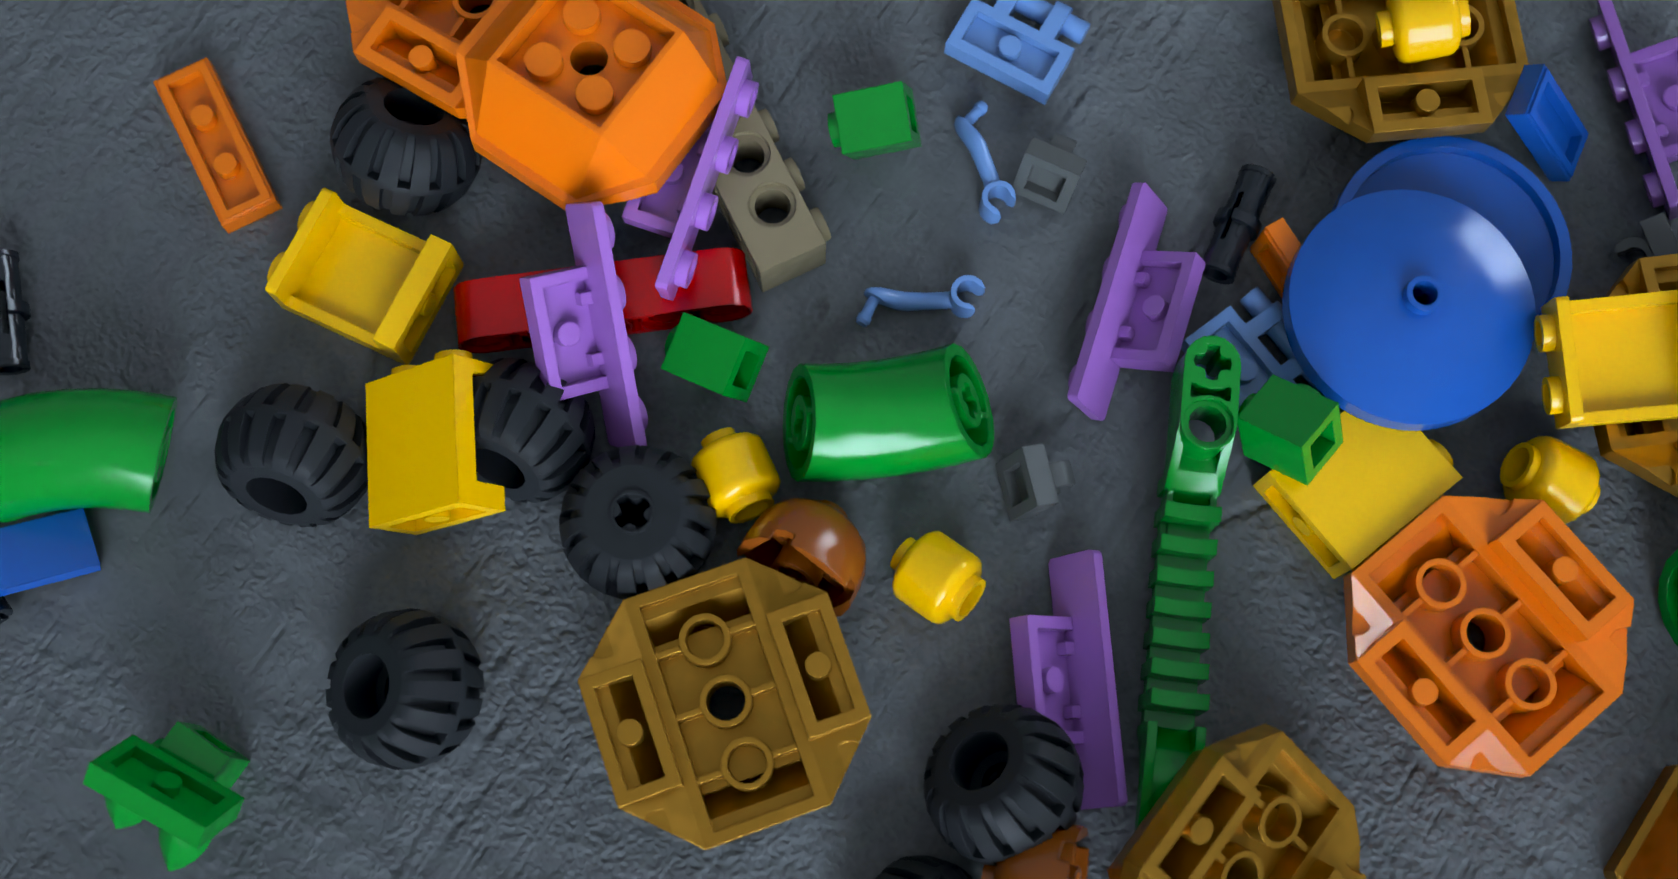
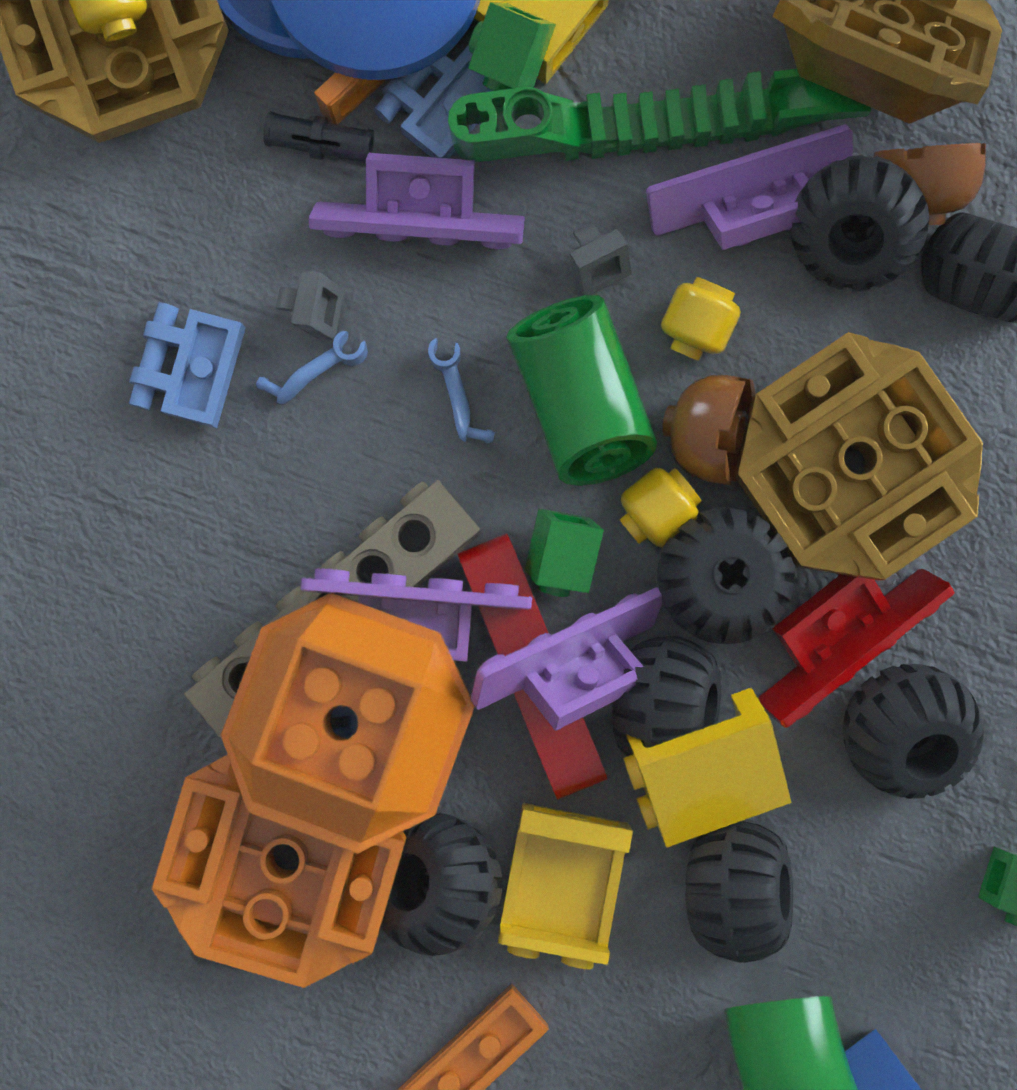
camera: 100 degrees left, 10 degrees up
green brick [827,81,922,160] -> none
none -> red bracket [758,569,955,728]

